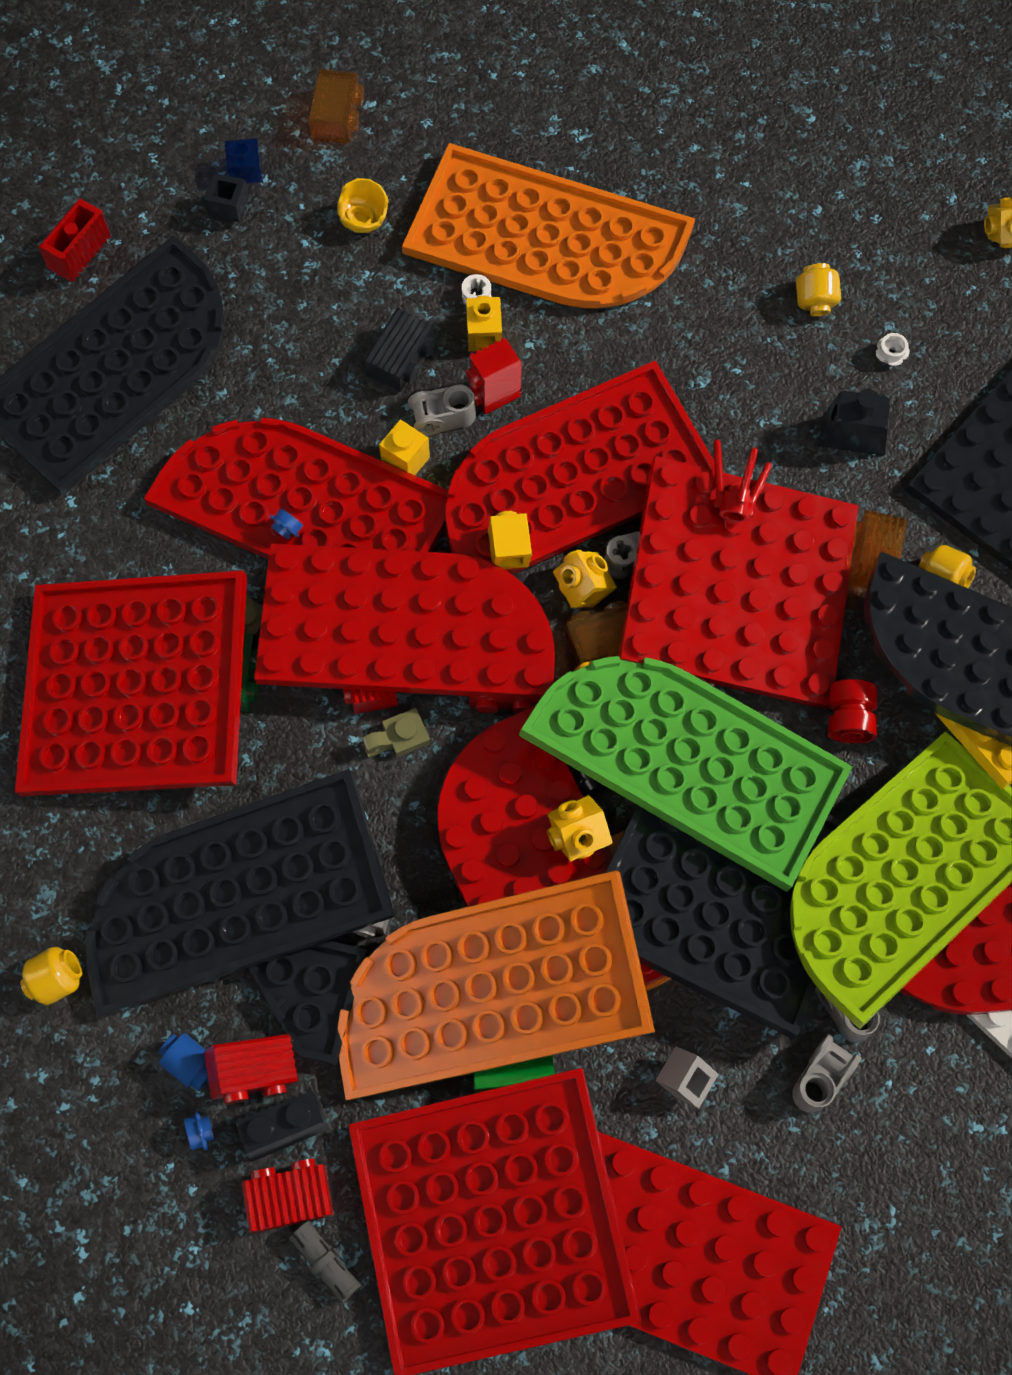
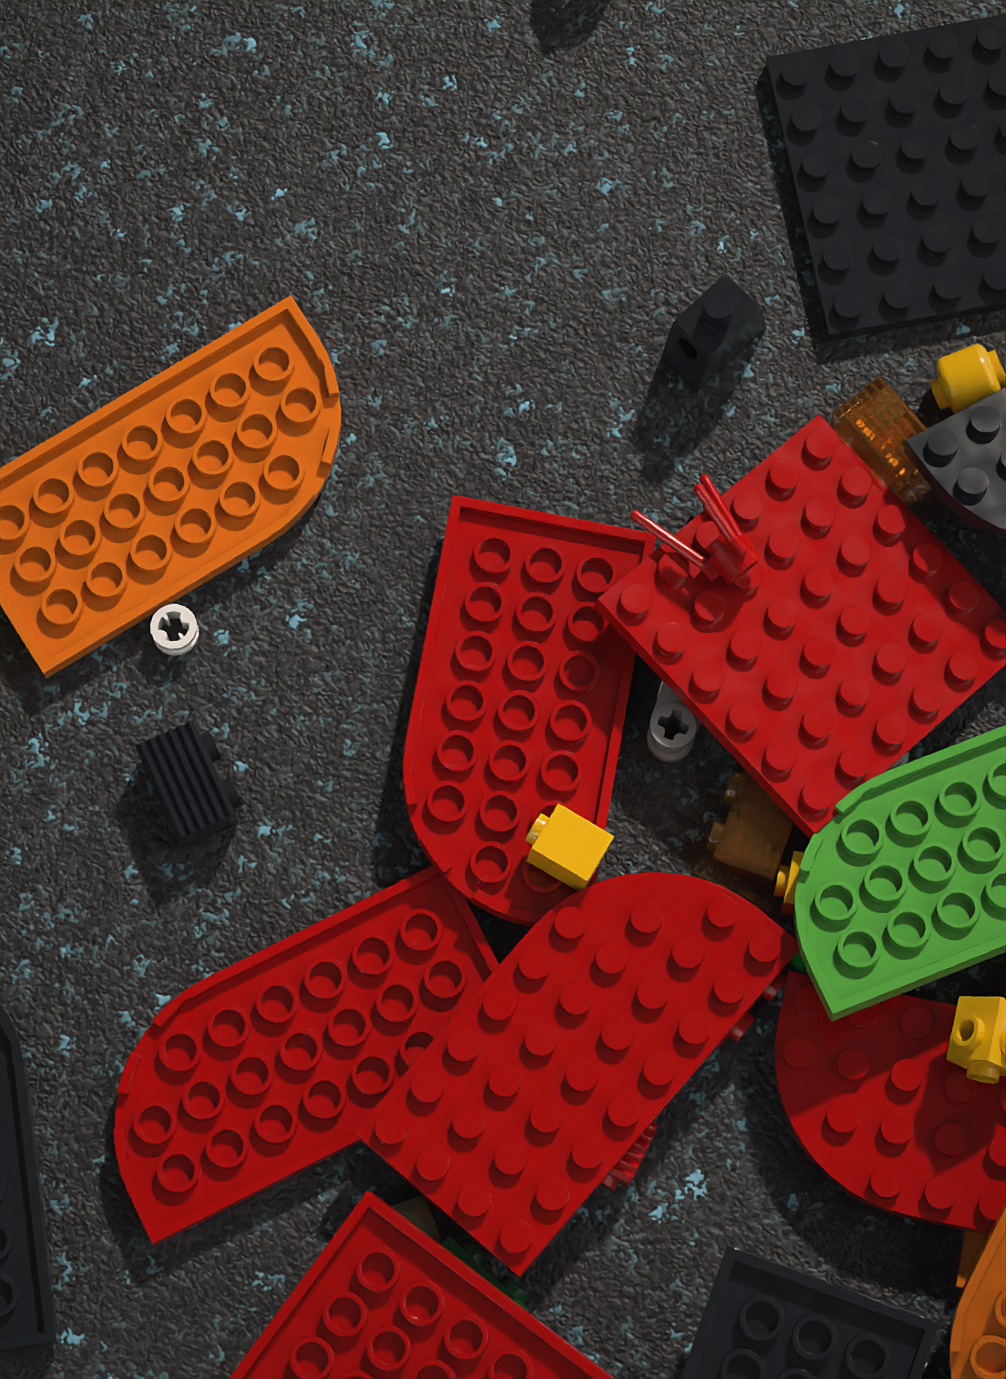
camera: 50 degrees left, 5 degrees up
blue plate [270,508,303,540] -> none
olive plate [362,708,430,758] -> none
yellow brick [379,419,430,475] -> none
light grey piece [408,384,476,436] -> none
red brick [465,338,522,414] -> none
yellow brick [466,296,502,352] -> none
yellow brick [553,550,617,608] -> none
yellow head [796,263,841,316] -> none
white plate [876,333,909,366] -> none

